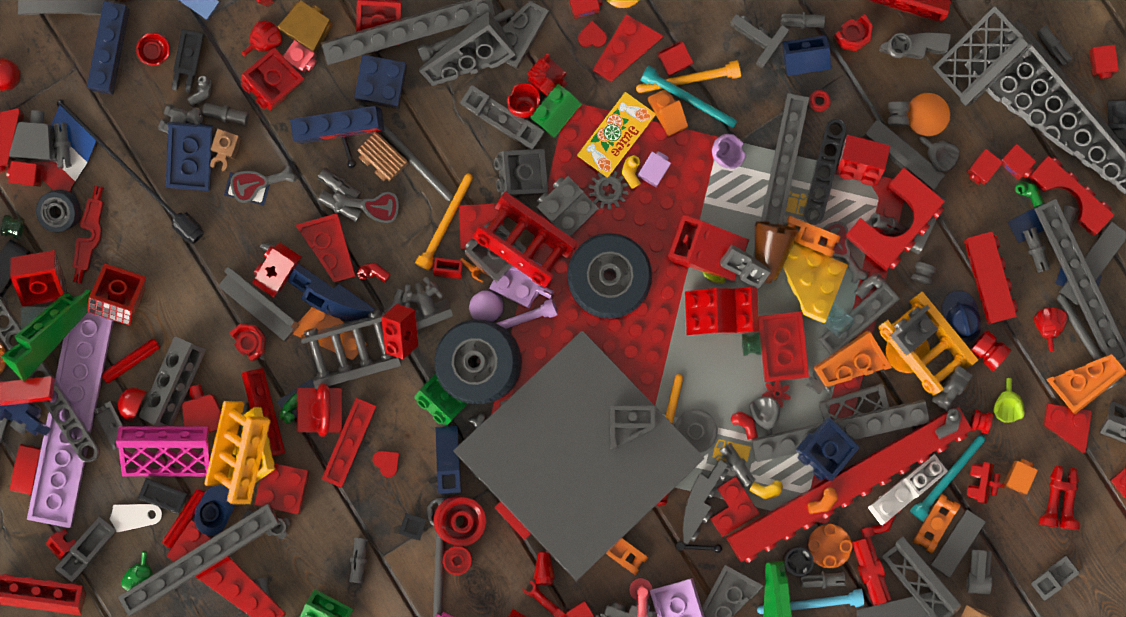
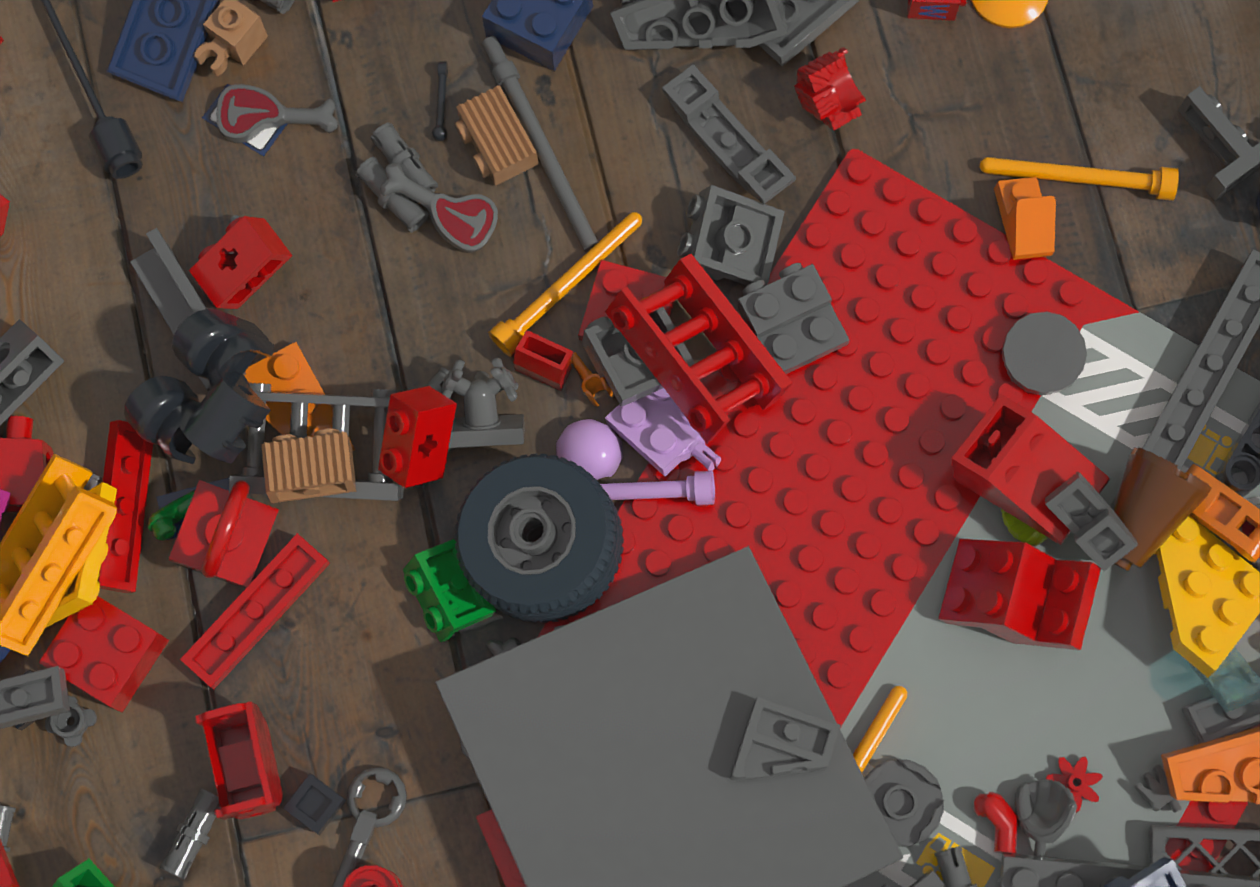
camera: 20 degrees right, 10 degrees down
red hair [229,324,267,362] -> none
dark blue slope [287,264,375,321] -> none
dark blue brick [290,106,385,144] -> none
red wing [295,213,356,283] -> none
red arm [357,263,391,283] -> none
red tile [373,451,399,477] -> none
red wheel [433,496,486,546] -> none
dark blue slope [435,426,462,494] -> none
red hair [507,83,541,118] -> none
green brick [531,84,582,138] -> none
black wheel [568,233,652,319] -> none
sticker [577,92,656,178] -> none
red tile [578,21,607,48] -> none
dark grey gear [589,171,628,210] -> none
red wing [593,14,664,82] -> none
yellow arm [622,155,641,189] -> none
lavender brick [638,151,671,188] -> none
teal piece [640,65,737,128] -> none
red piece [657,41,694,77] -> none
lavender hair [712,134,746,169] -> none
clear green wheel [741,333,761,356] -> none
red plate [758,312,809,382] -> none
none -> black piece [124,308,274,464]
none -> red piece [195,702,283,820]
none -> medium nougat brick [261,429,356,503]
none -> dark grey tile [1001,312,1087,396]

